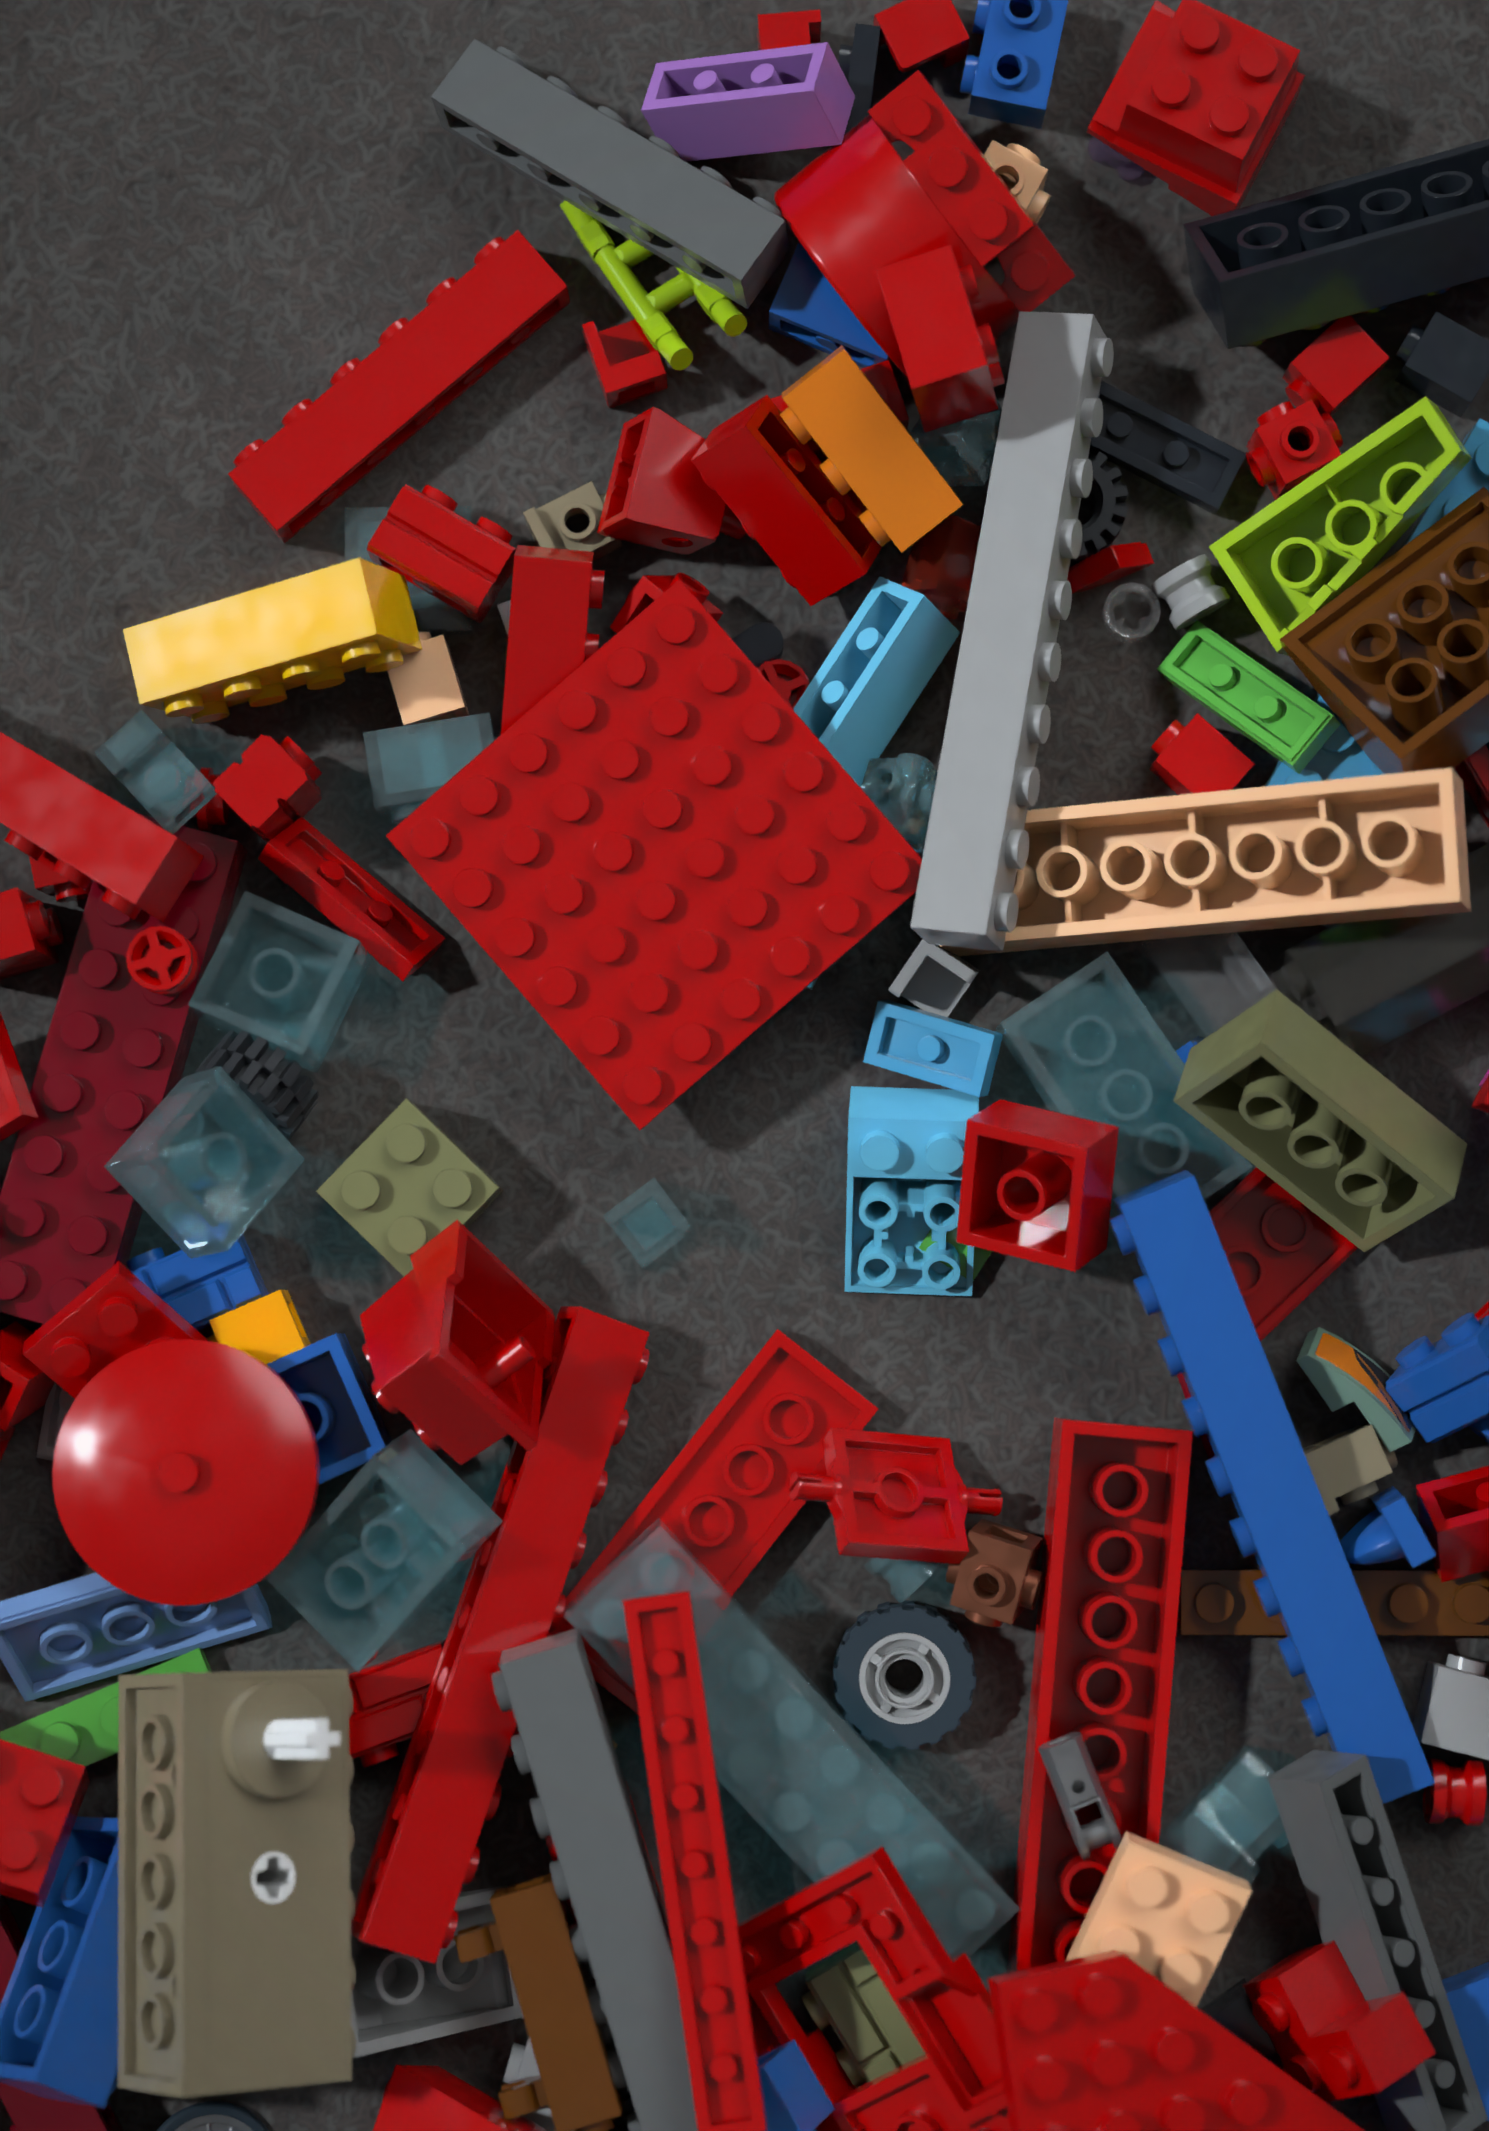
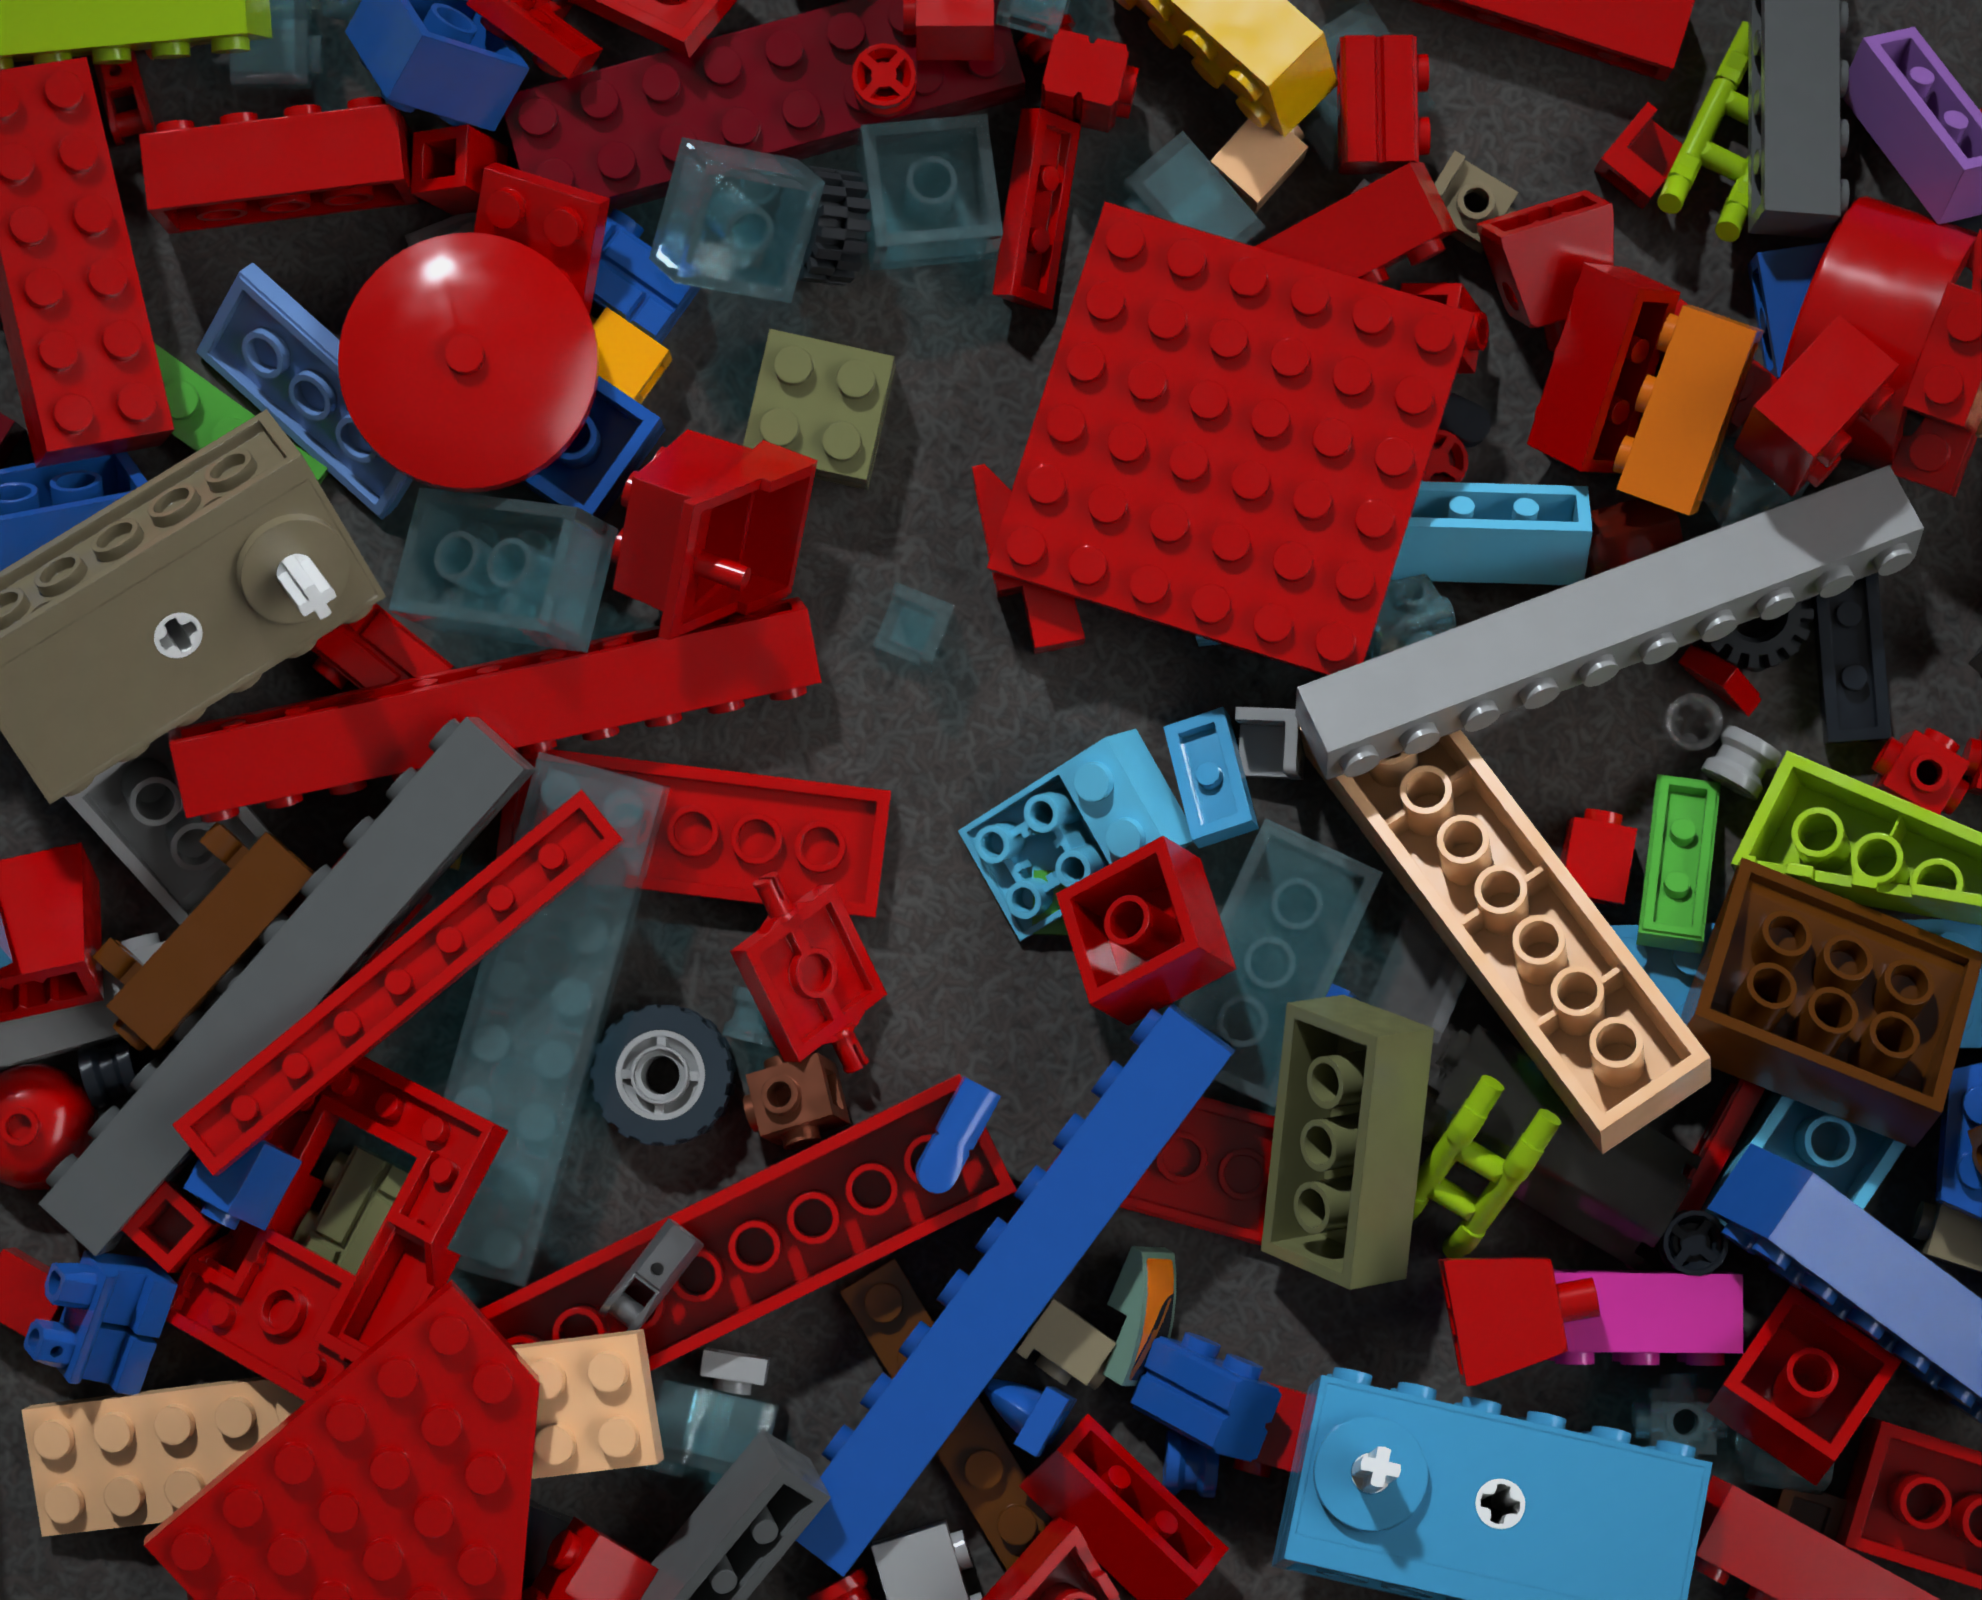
camera: 55 degrees right, 0 degrees up
none -> light grey plate [700,1347,770,1395]
none -> blue bar [915,1076,1001,1194]
none -> red slope [972,464,1085,654]
none -> lime piece [1413,1075,1562,1258]

